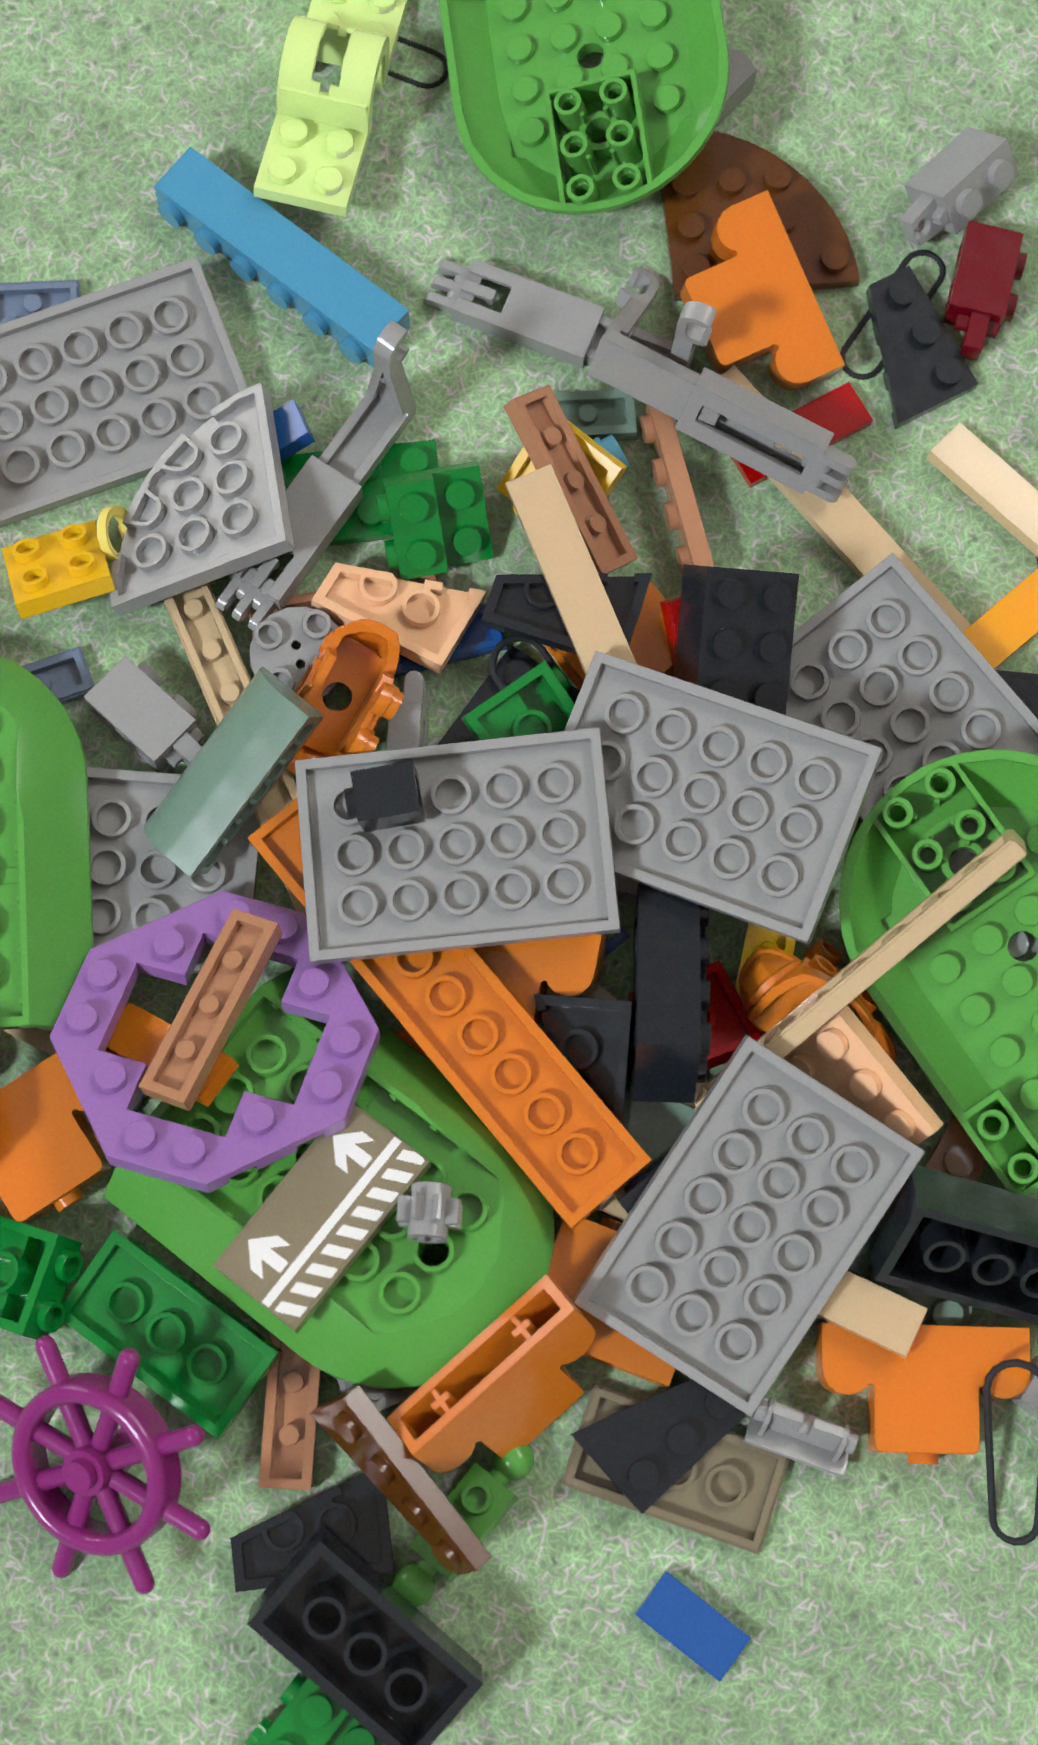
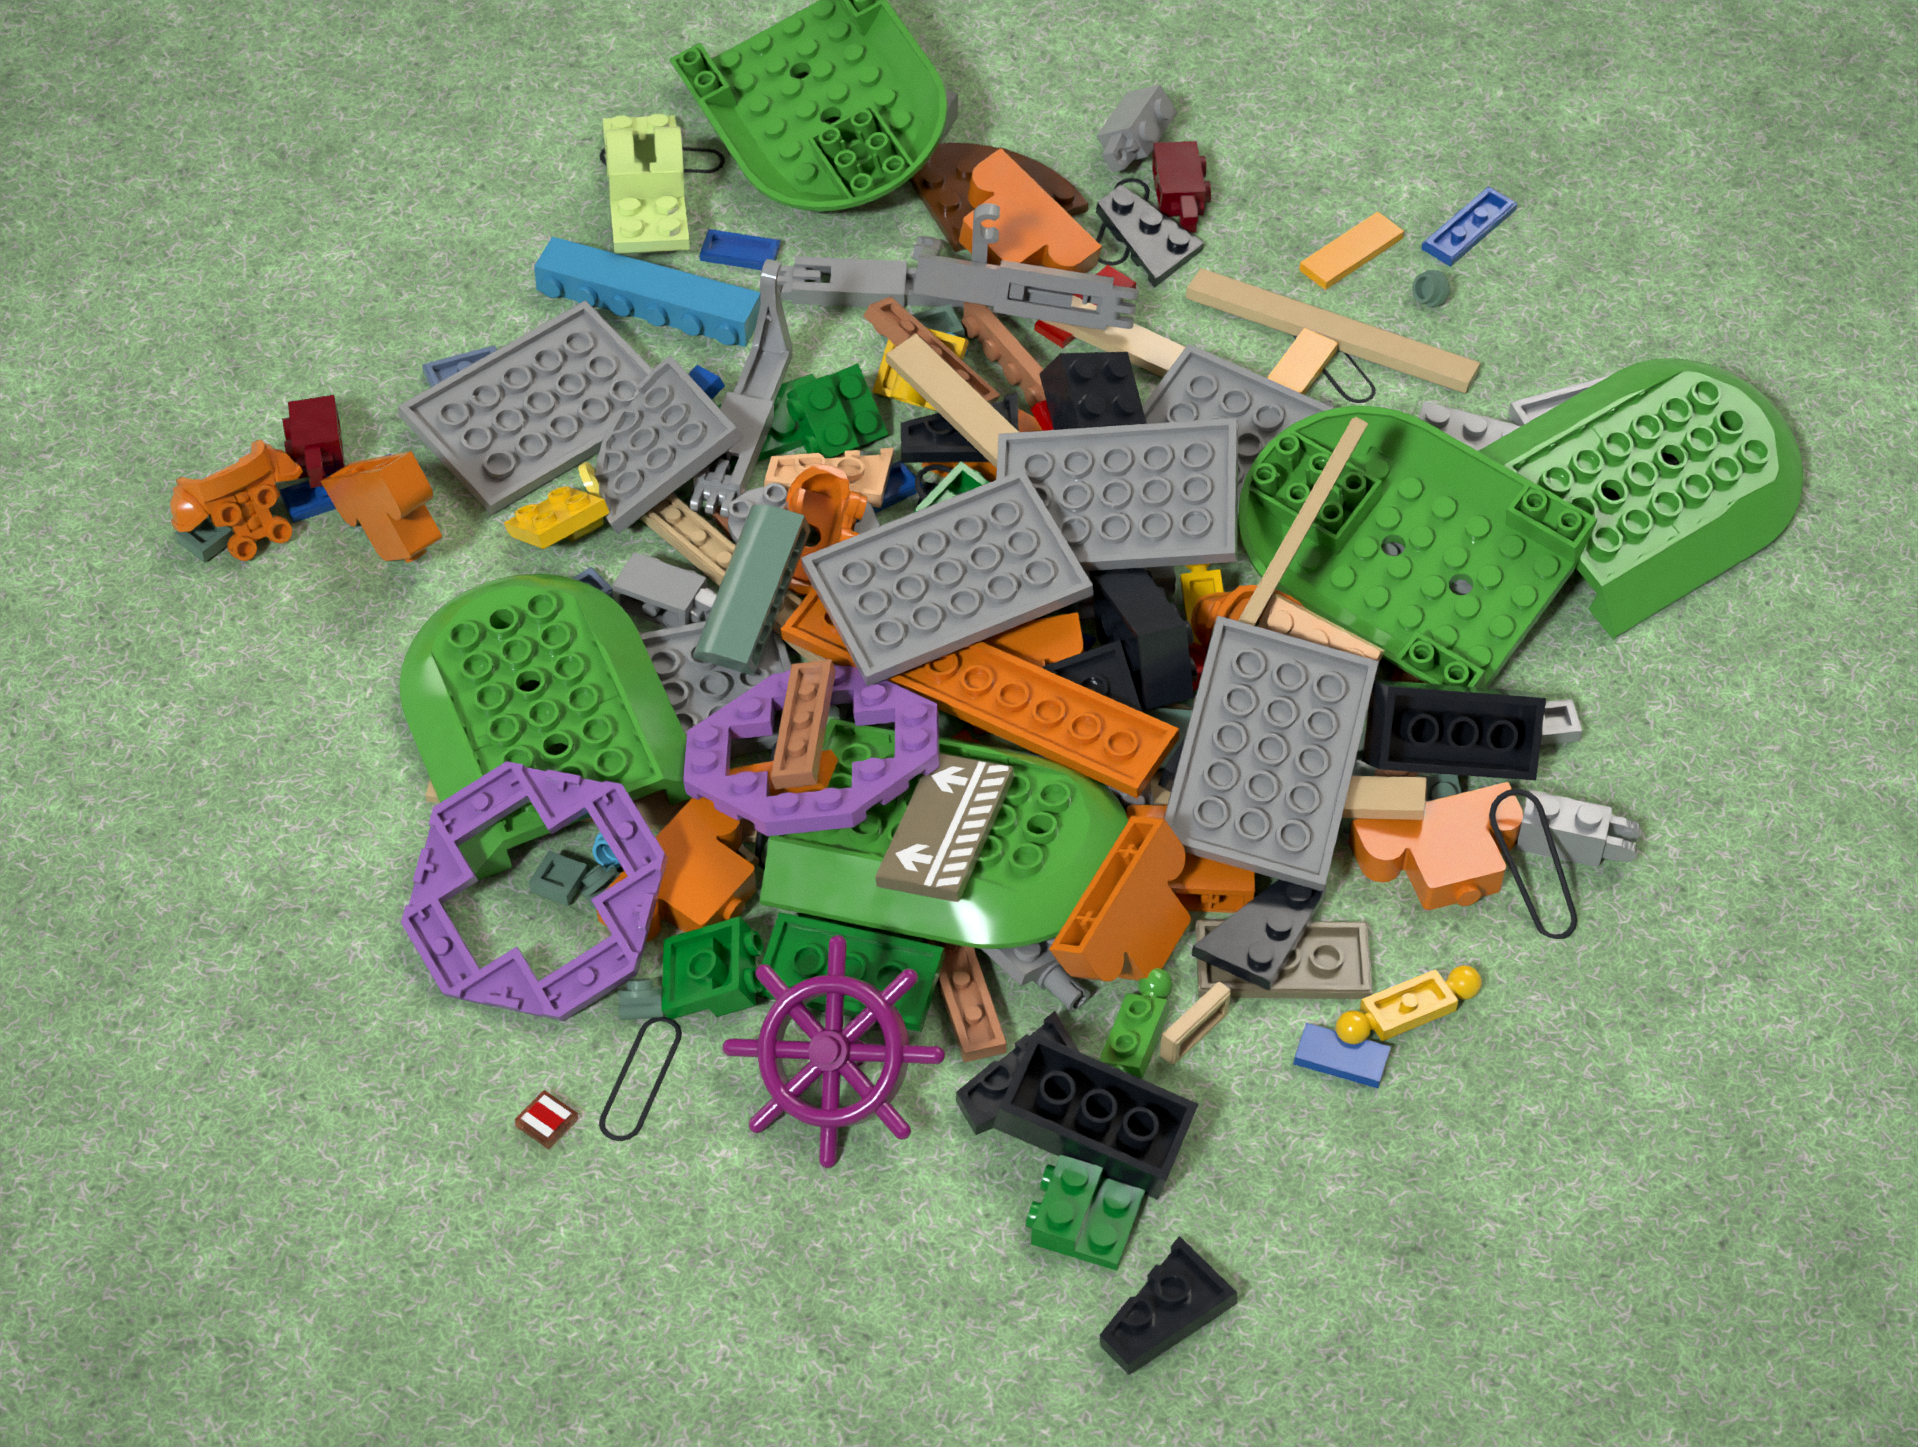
camera: 15 degrees left, 25 degrees down
reddish brown wing [310,1385,492,1575] -> none
black brick [344,761,426,832] -> none
light grey gear [396,1181,463,1244] -> none
light grey hinge [744,1397,859,1478] -> none
none -> blue tile [699,229,781,271]
none -> tan tile [1160,981,1231,1064]
none -> yellow plate [1335,965,1482,1044]

